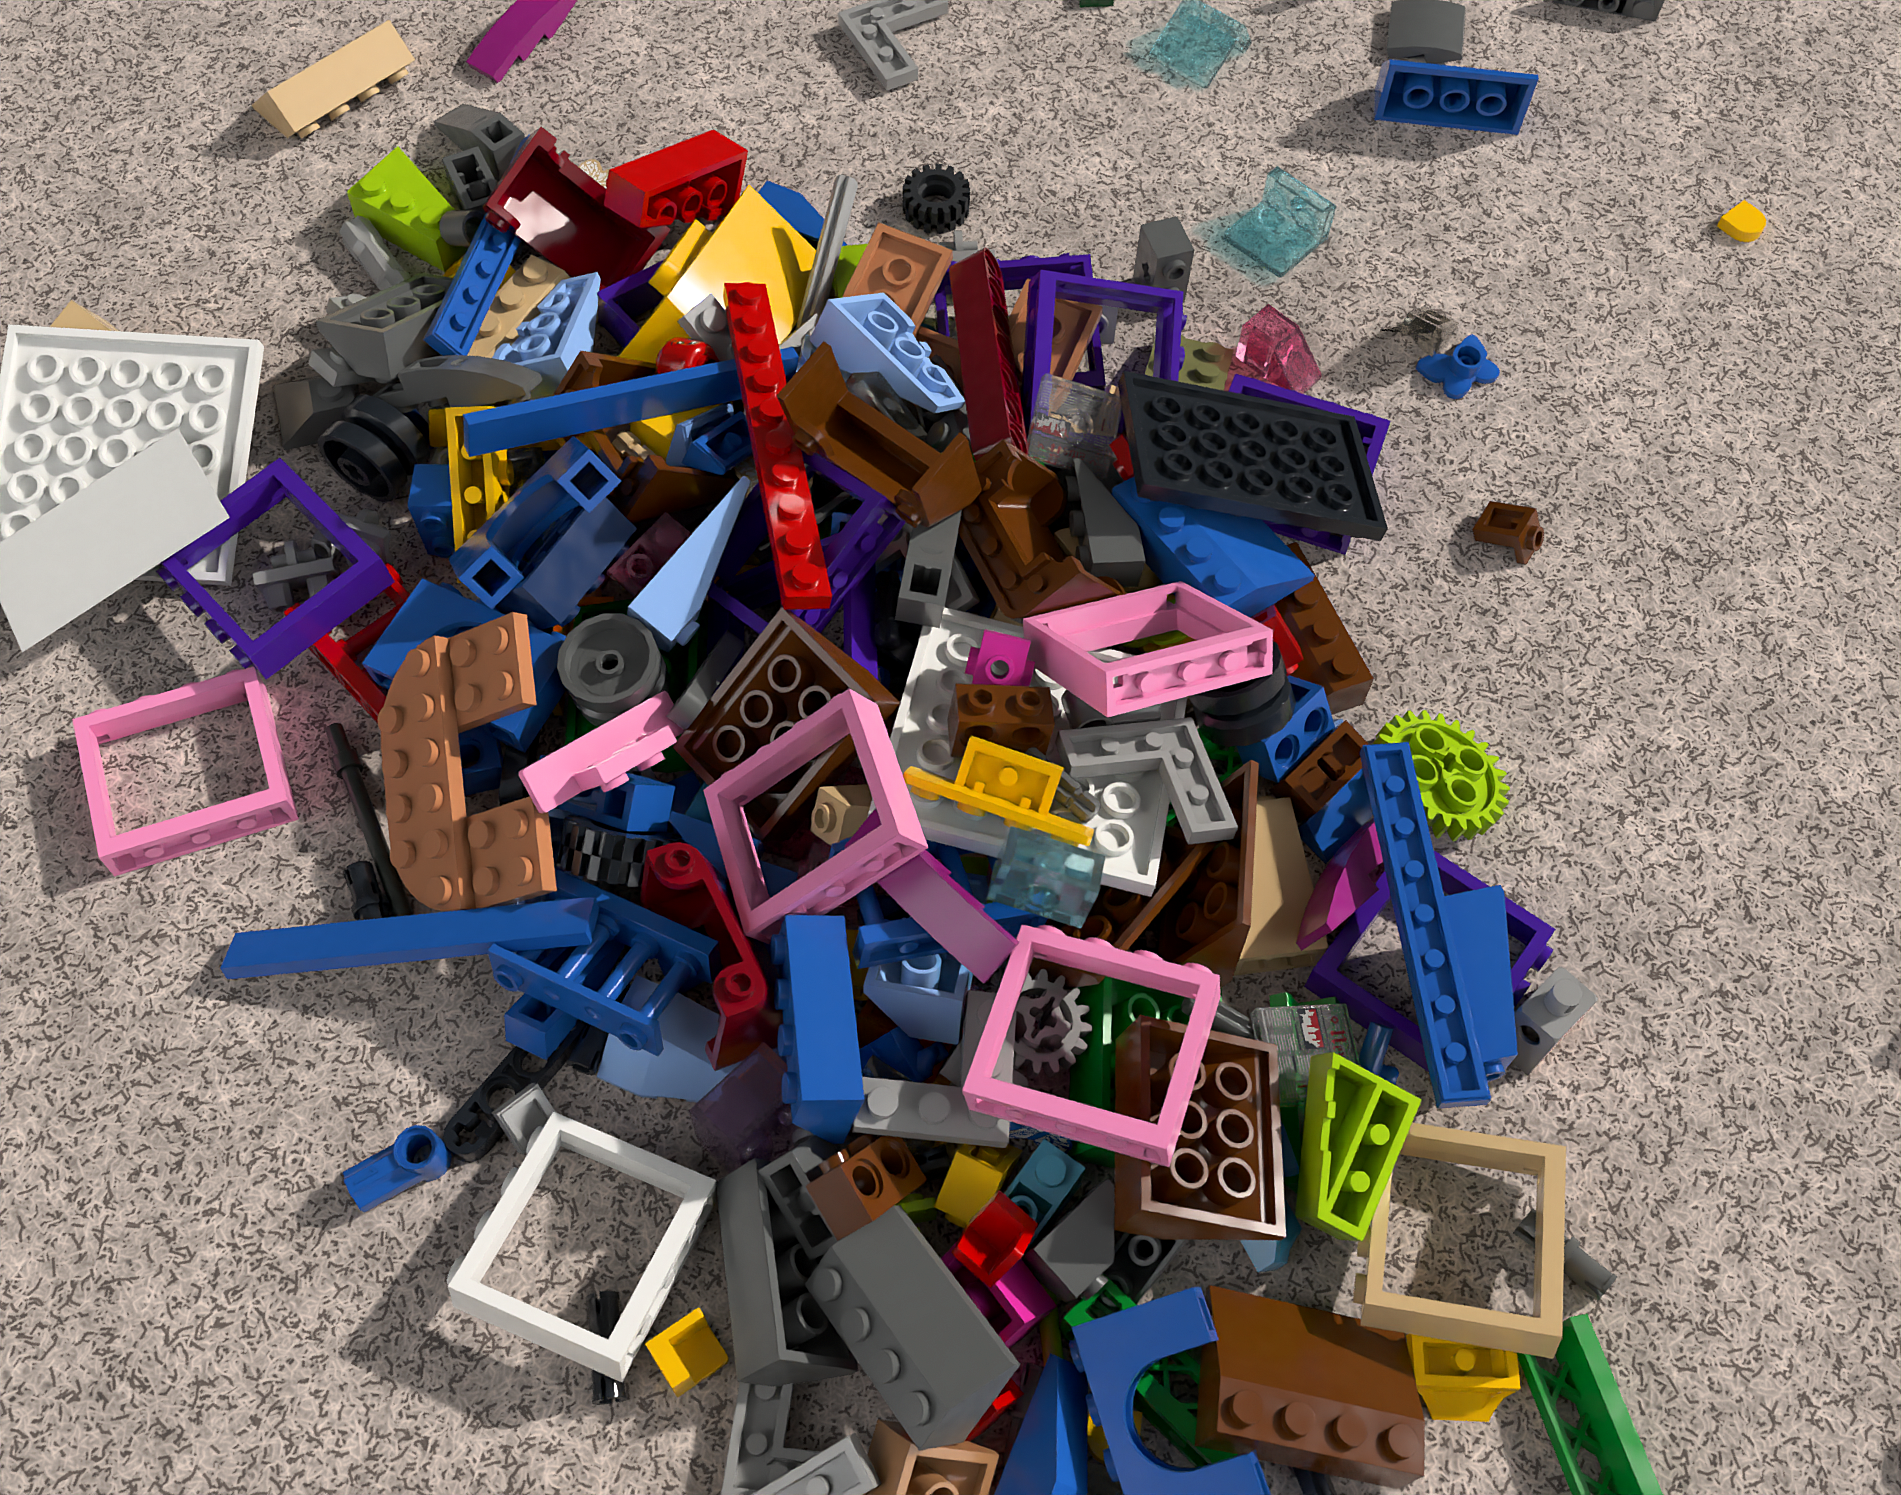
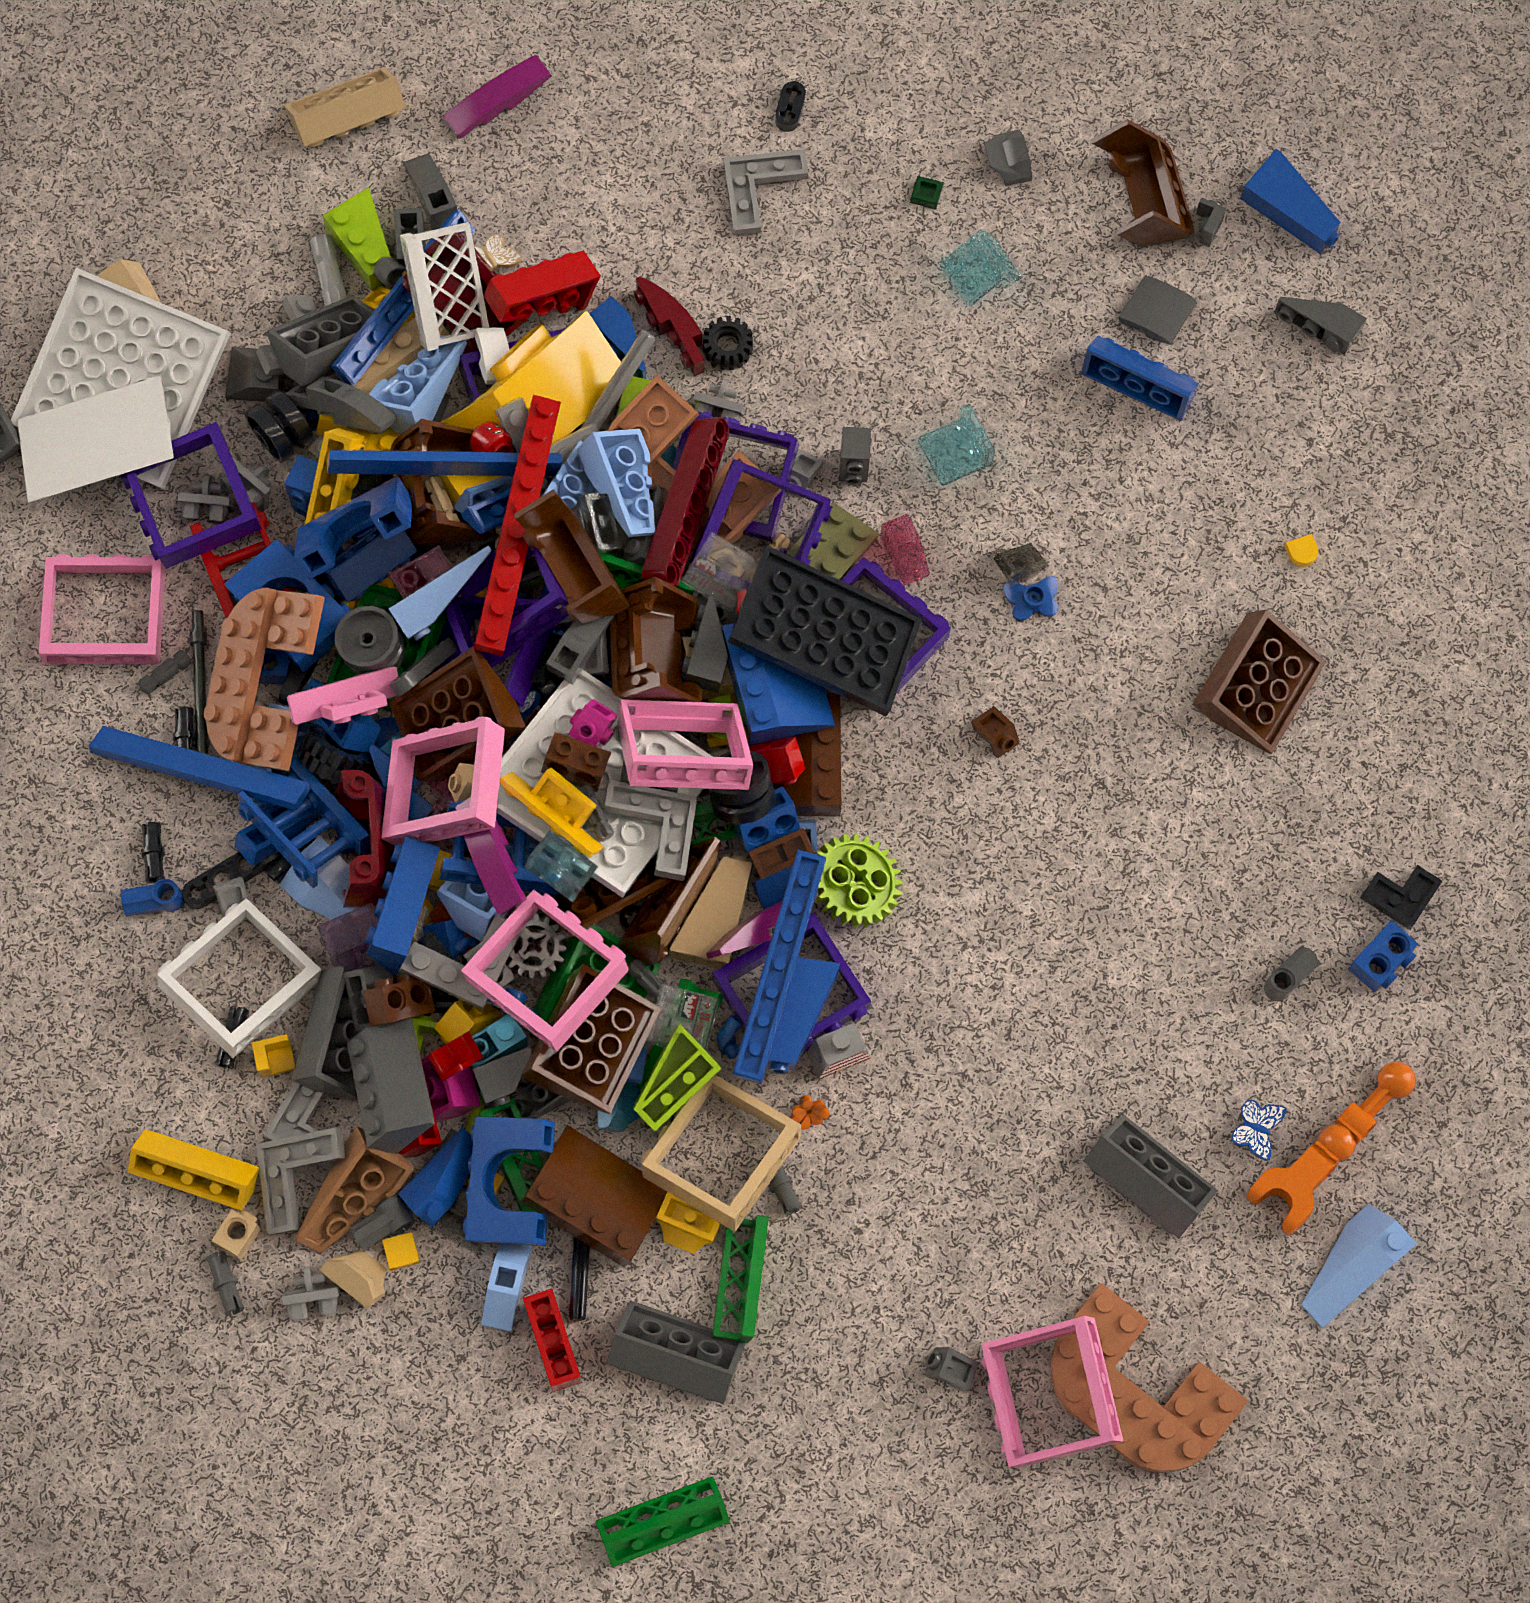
camera: 20 degrees right, 10 degrees up
none -> dark grey axle [138,650,192,694]
none -> black pin [141,822,165,883]
none -> white fence [400,222,489,351]
none -> white slope [474,328,509,384]
none -> dark red slope [633,276,704,376]
none -> orange plant [790,1095,830,1130]
none -> reddish brown slope [1192,609,1326,754]

